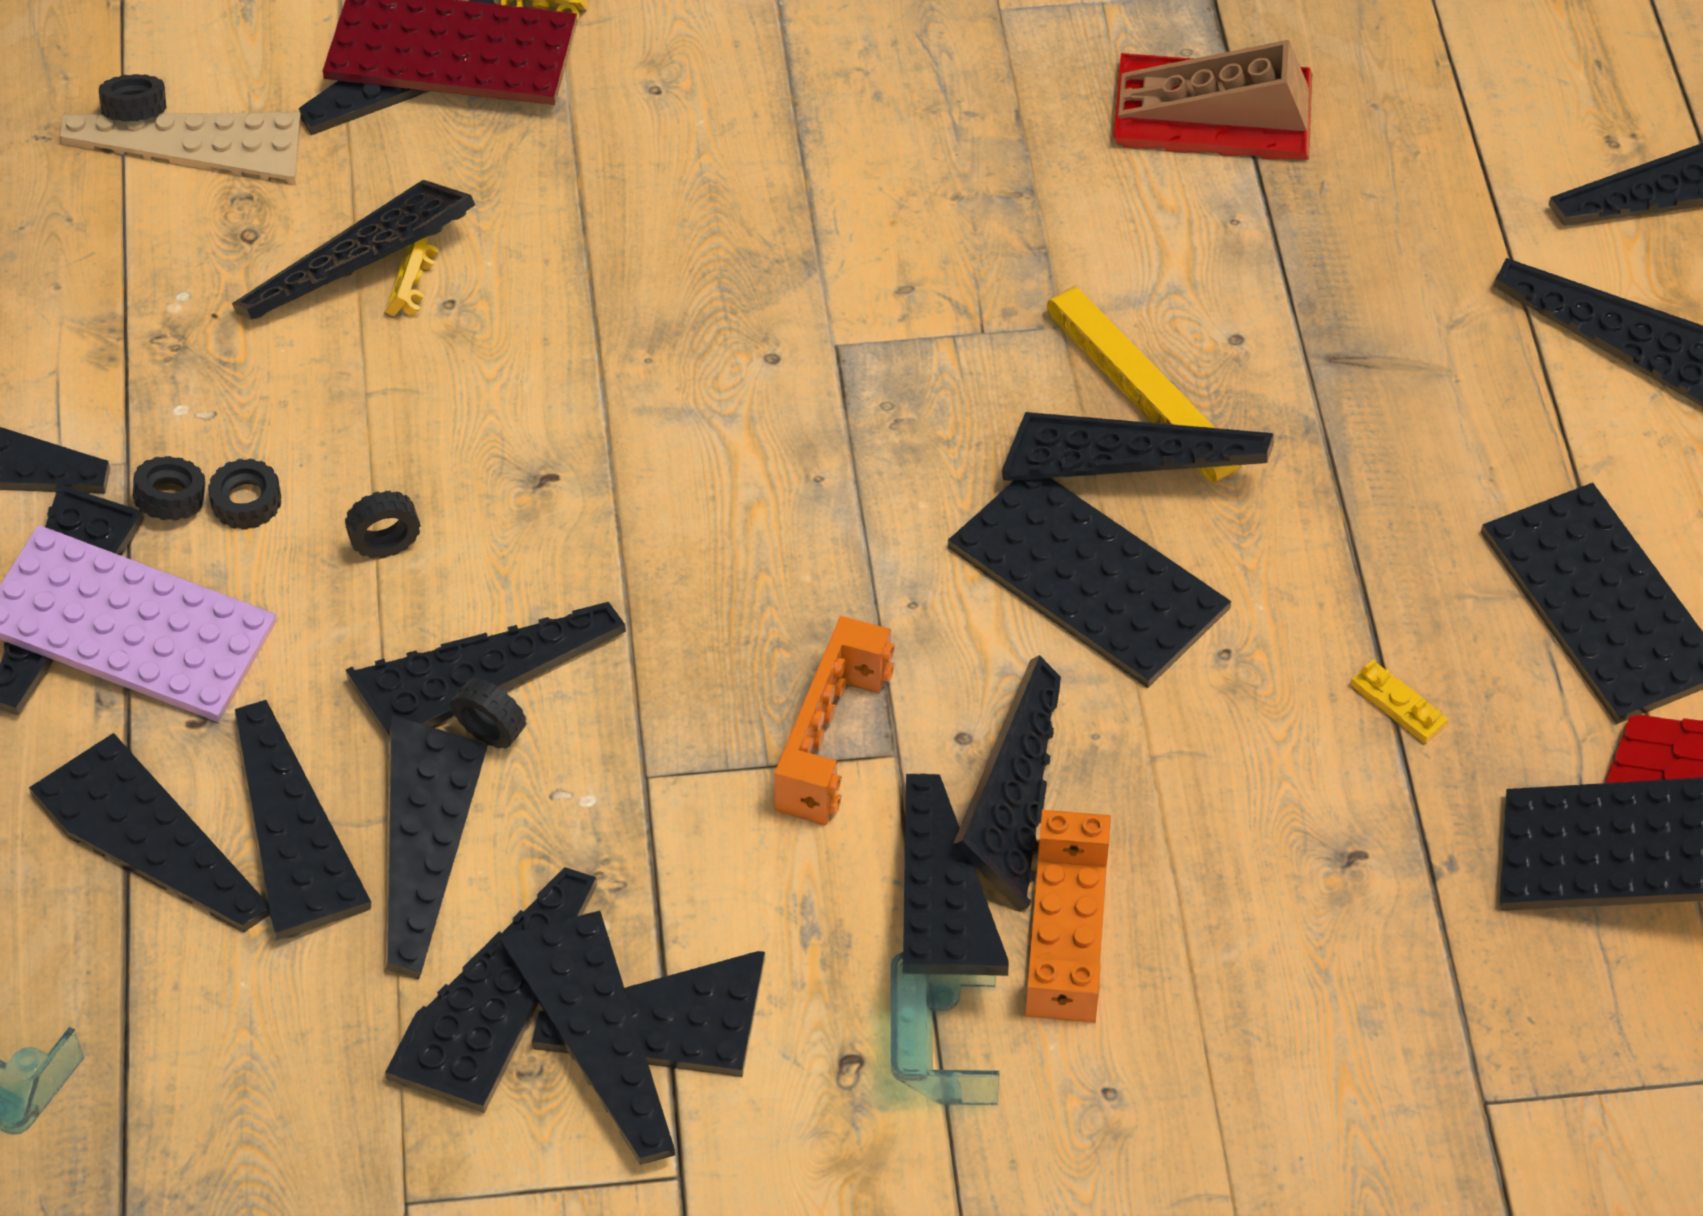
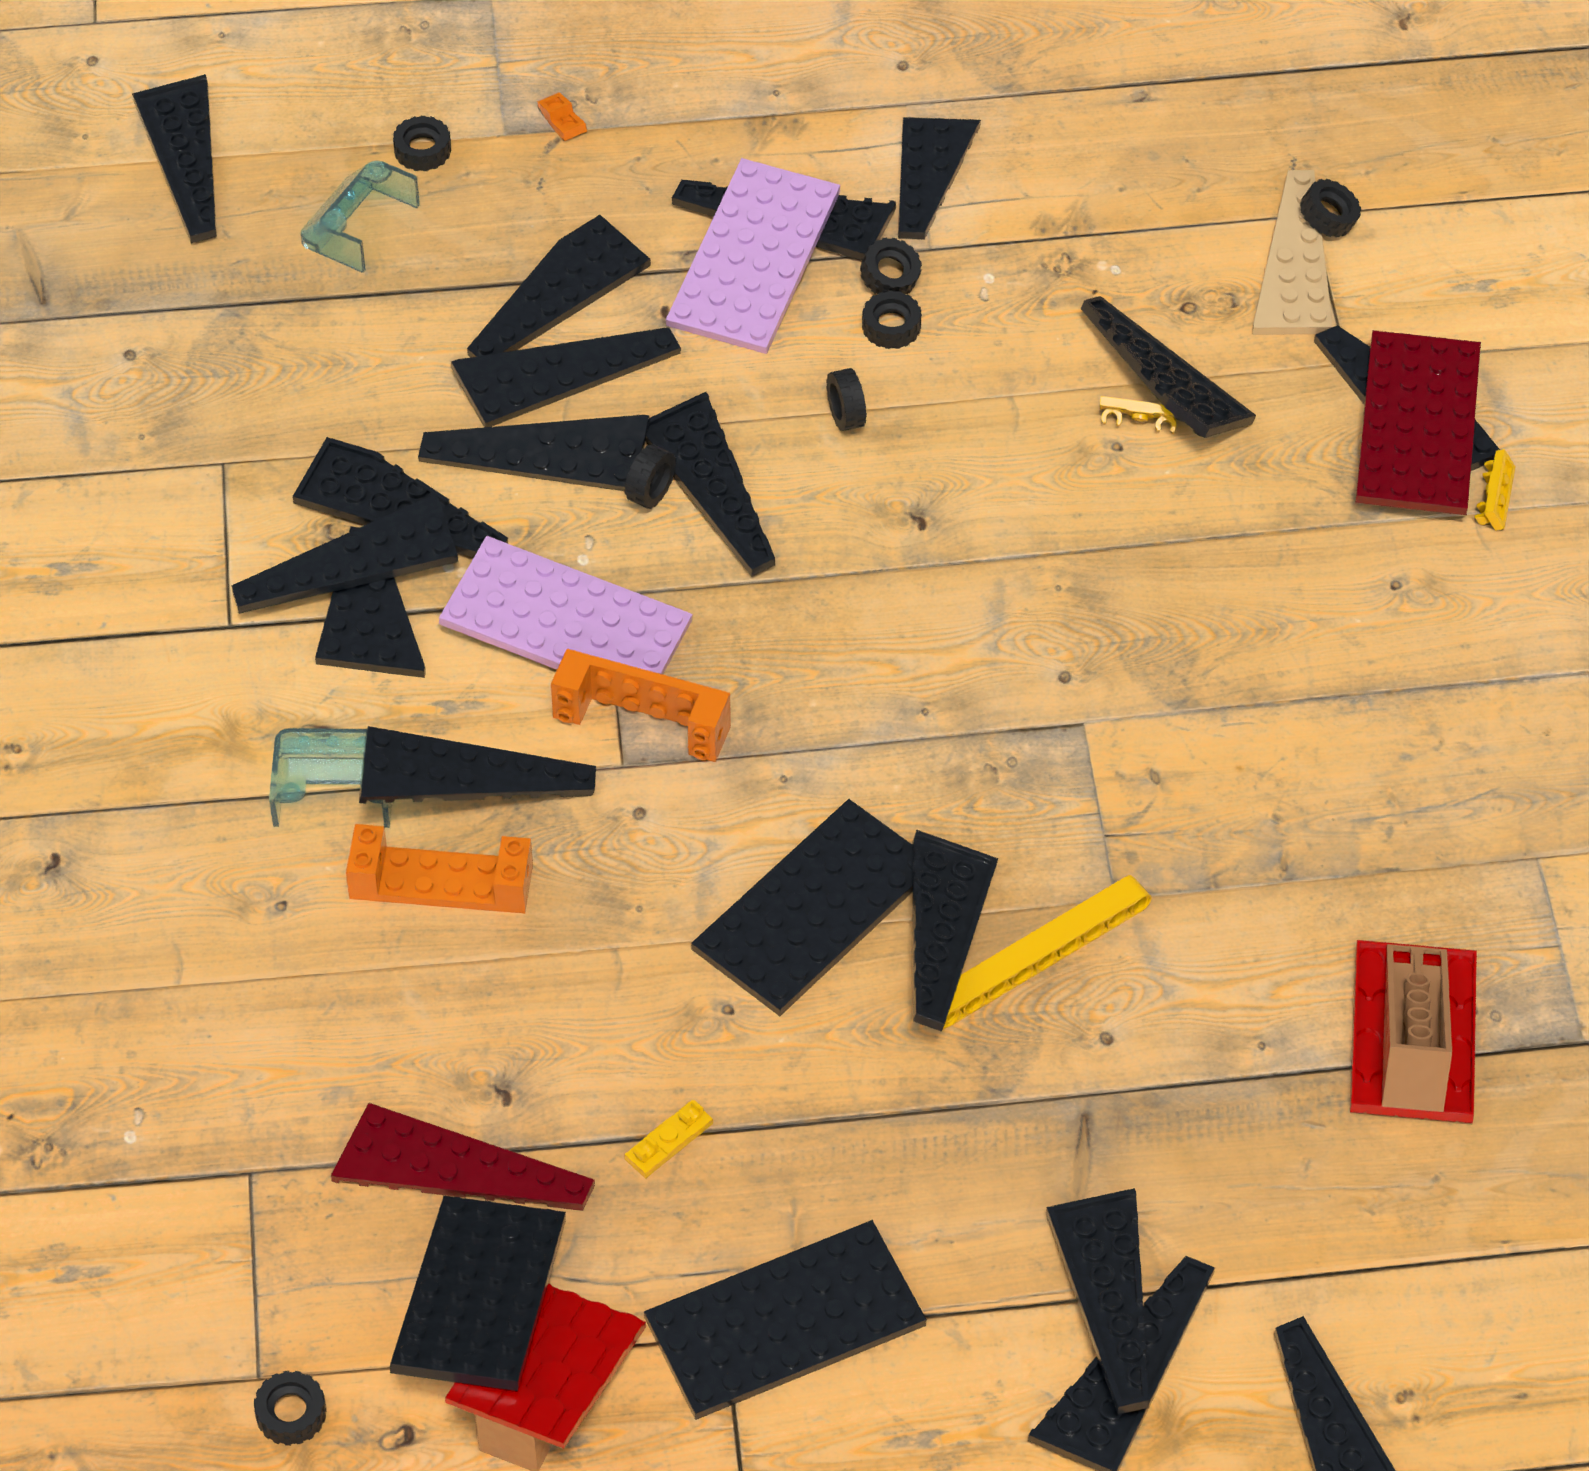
camera: 90 degrees right, 0 degrees up
black wing [953,655,1061,911] -> none
none -> dark red wing [331,1103,595,1211]
none -> lavender plate [439,536,693,674]
none -> black wing [1046,1188,1149,1414]

